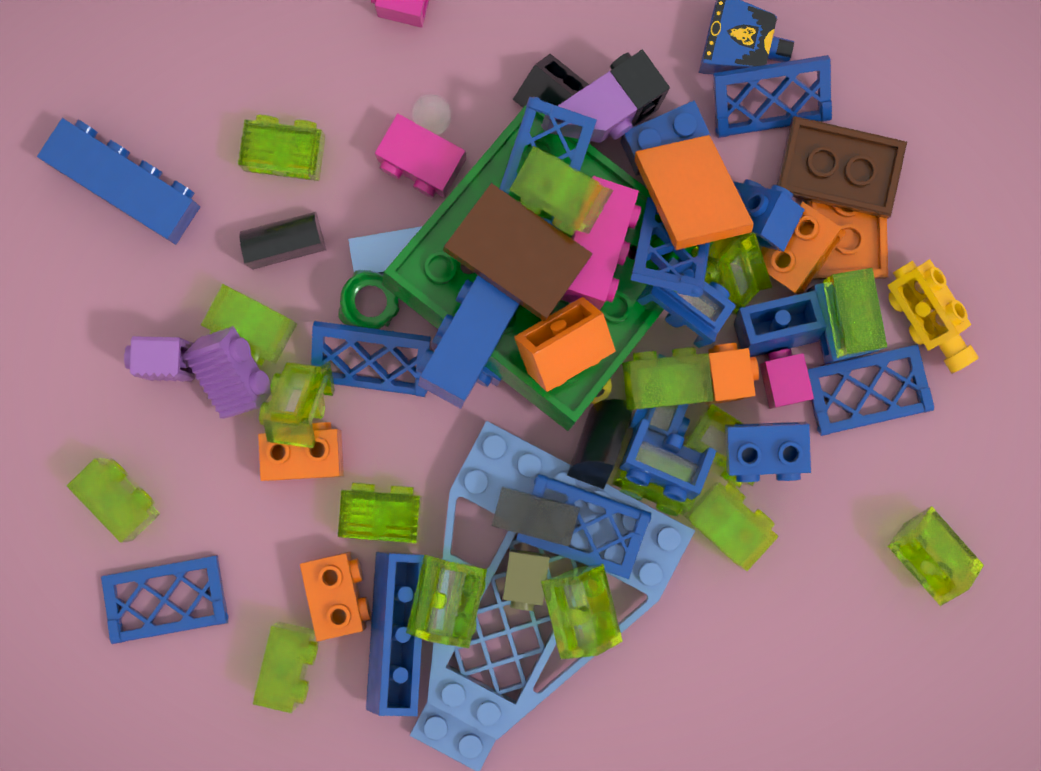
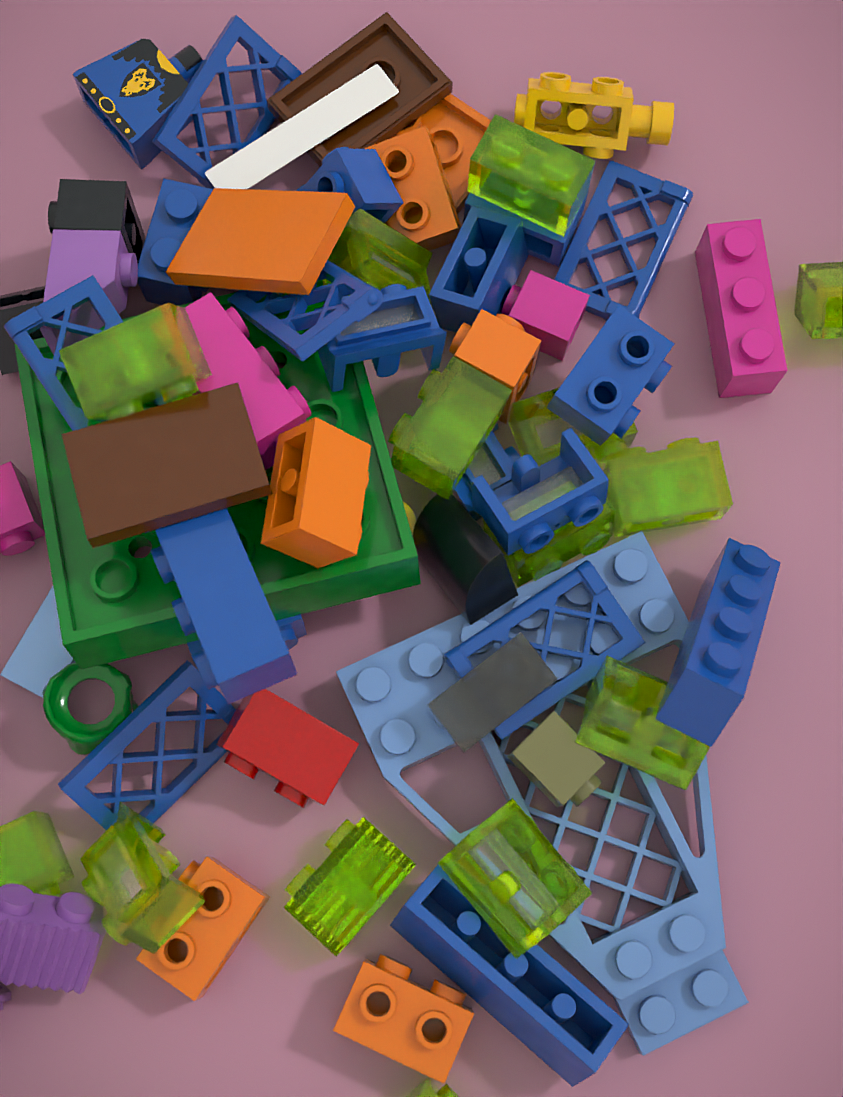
camera: 55 degrees left, 10 degrees down
none -> white sticker [205,64,399,189]
none -> red brick [216,689,359,808]
none -> blue brick [655,538,781,747]
none -> dark pink brick [695,219,788,398]

